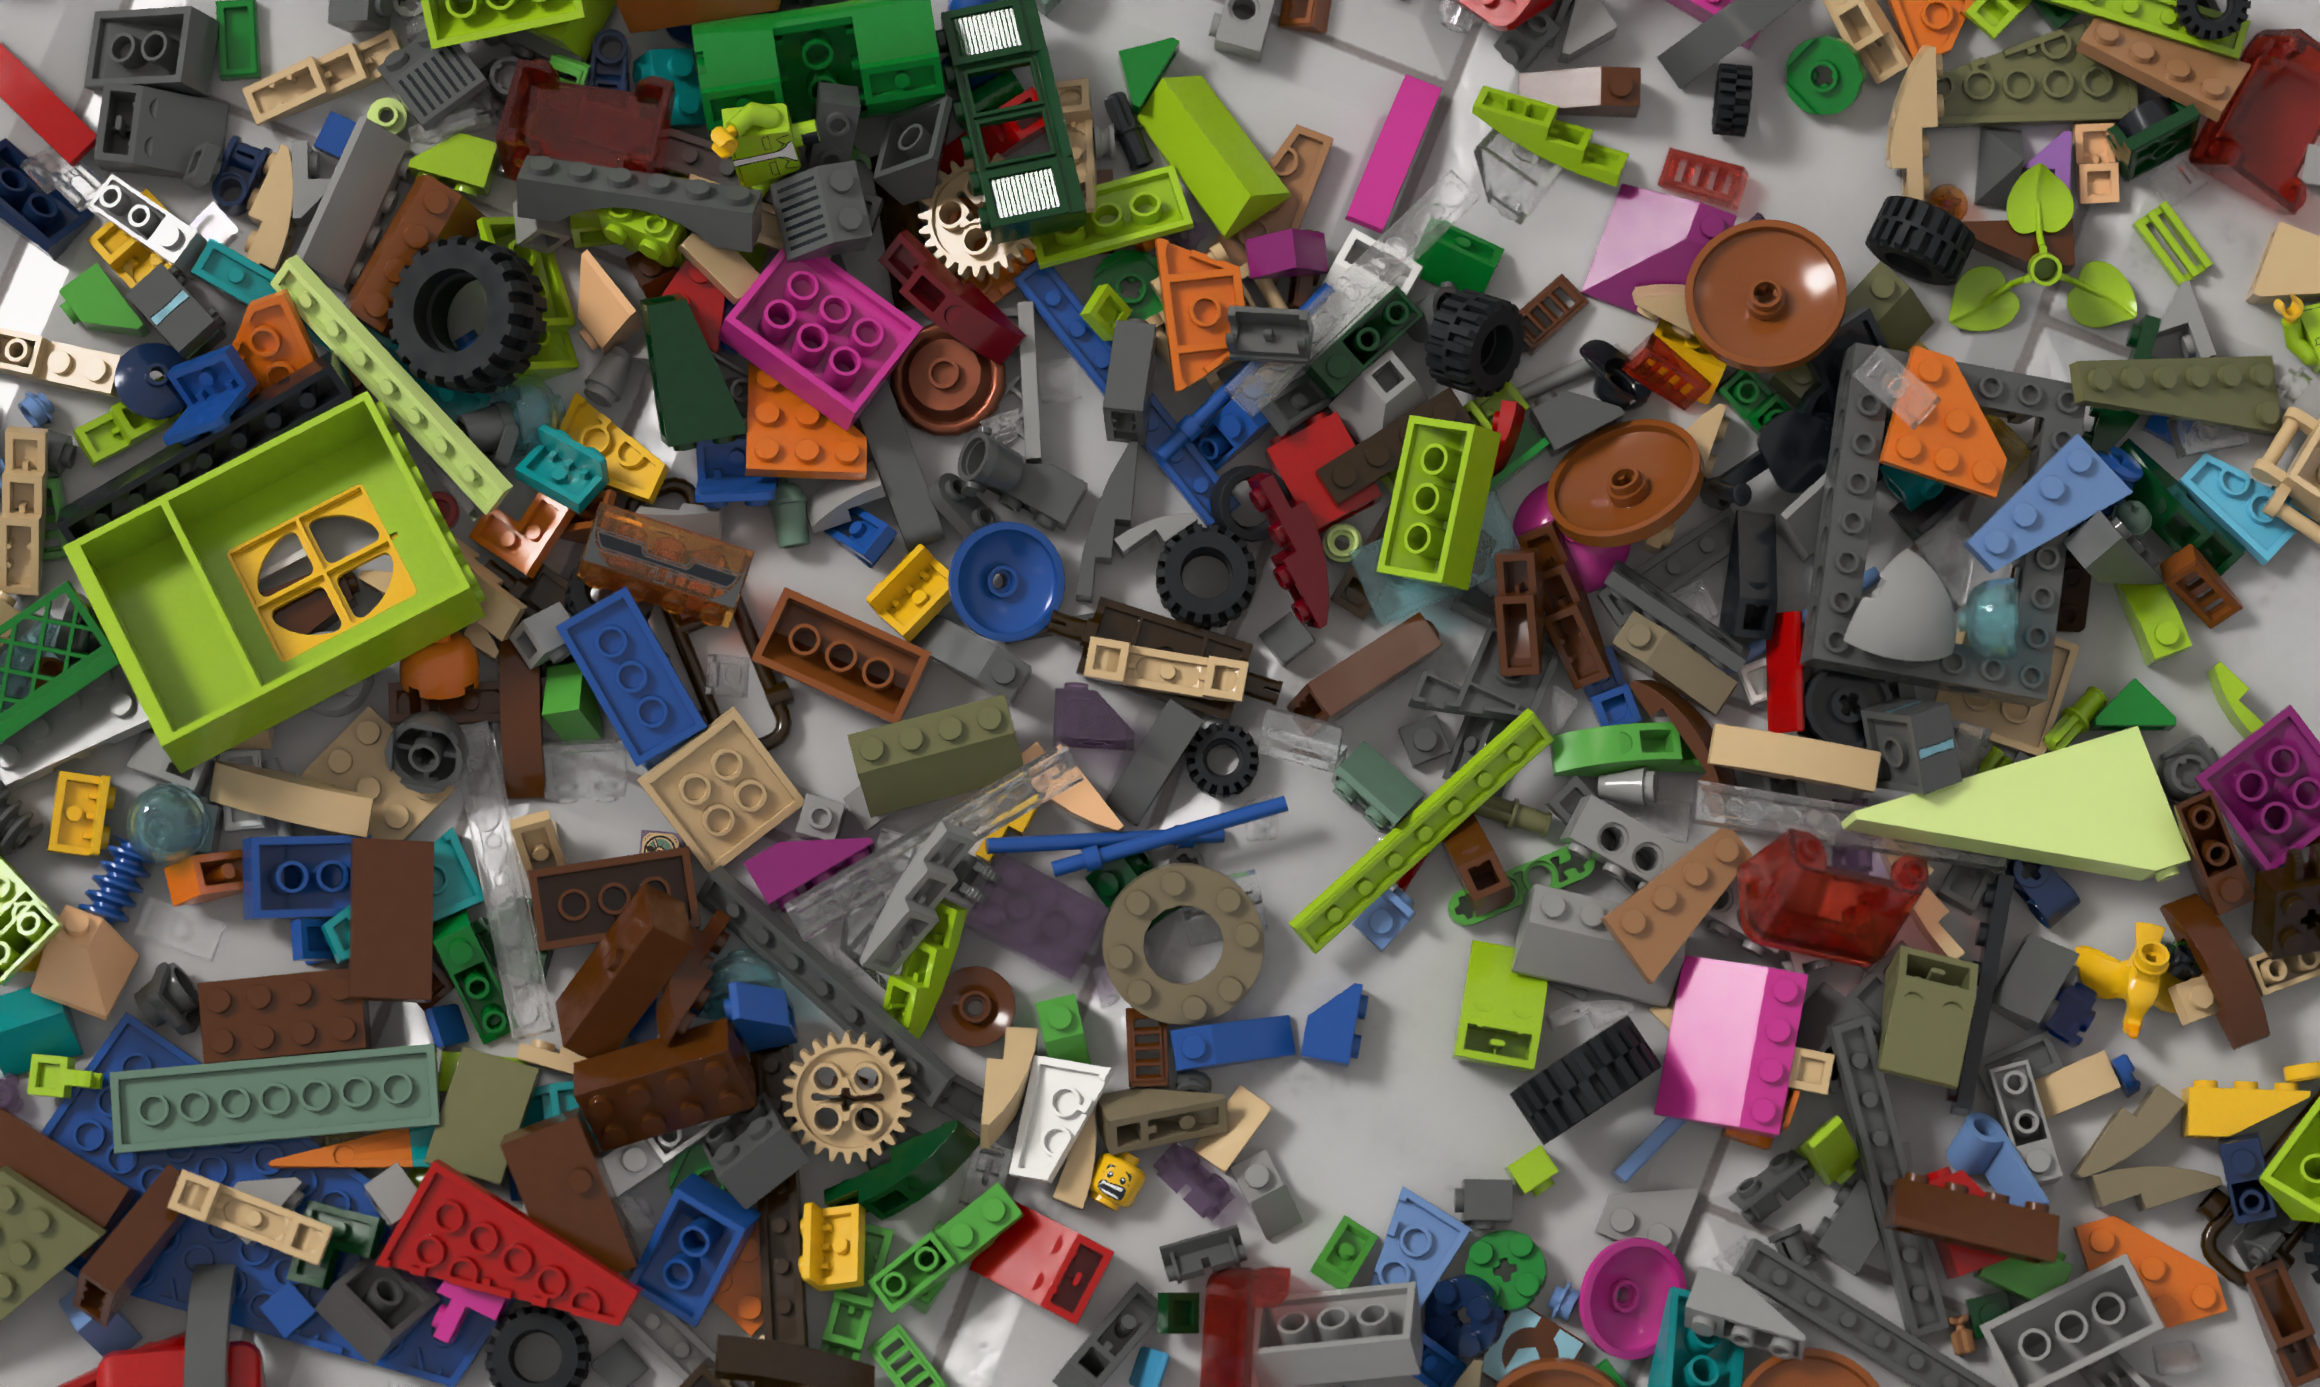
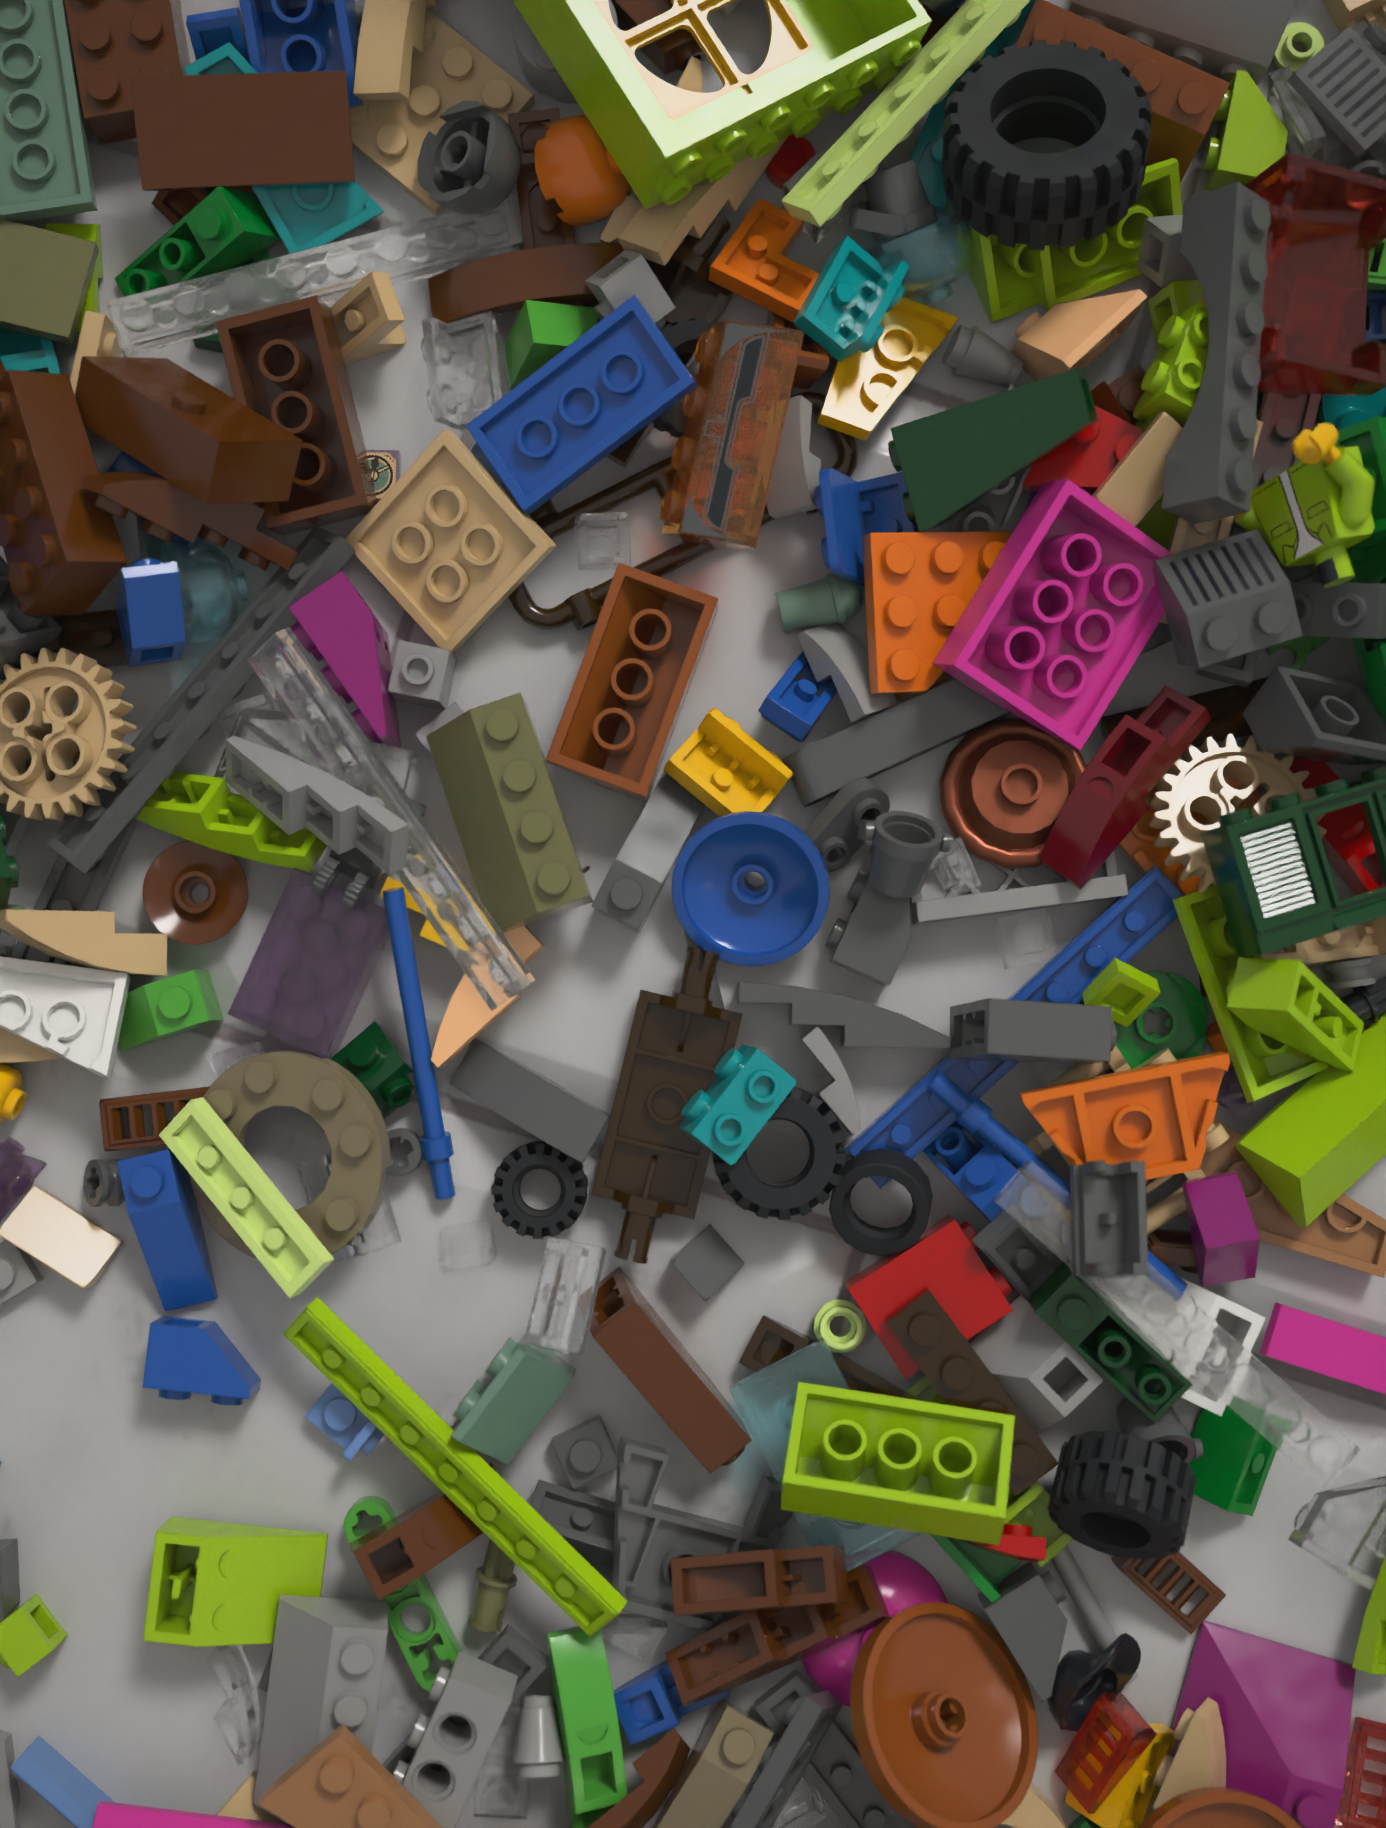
camera: 90 degrees right, 5 degrees up
blue slope [424,1004,469,1051] -> none
blue bar [1051,796,1288,877] -> none
clear purple slope [1053,682,1134,751] -> none
tan slope [1084,636,1249,703] -> none
dark tan slope [1096,1088,1228,1155] -> none
dark red slope [1247,472,1329,629] -> none
black tyre [1510,1015,1662,1145] -> none
none -> yellowish green plate [159,1097,334,1298]
none -> teal bracket [678,1044,796,1165]
none -> lime slope [1226,957,1364,1072]

